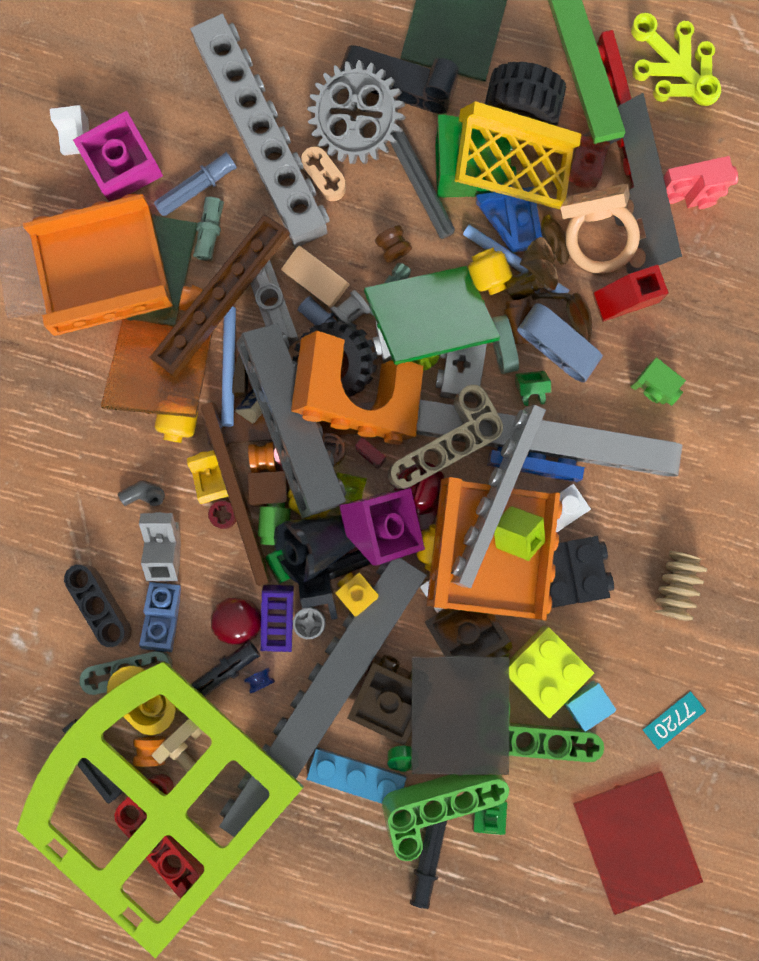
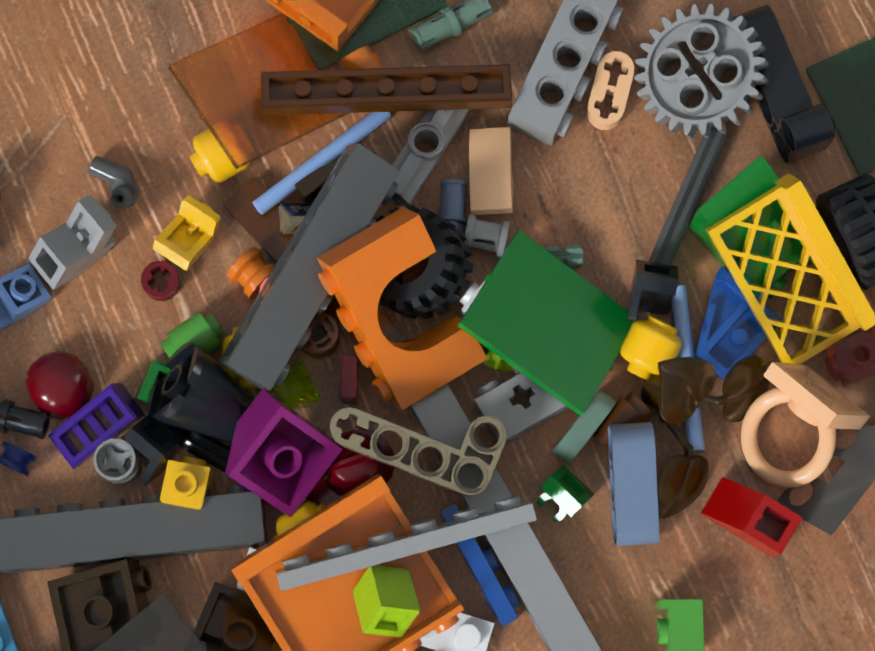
camera: 50 degrees right, 5 degrees down
reddish brown tile [200,402,272,586] -> none
reddish brown panel [248,471,287,507] -> none
reddish brown wheel [375,225,412,263] -> none
none -> black panel [627,260,679,320]

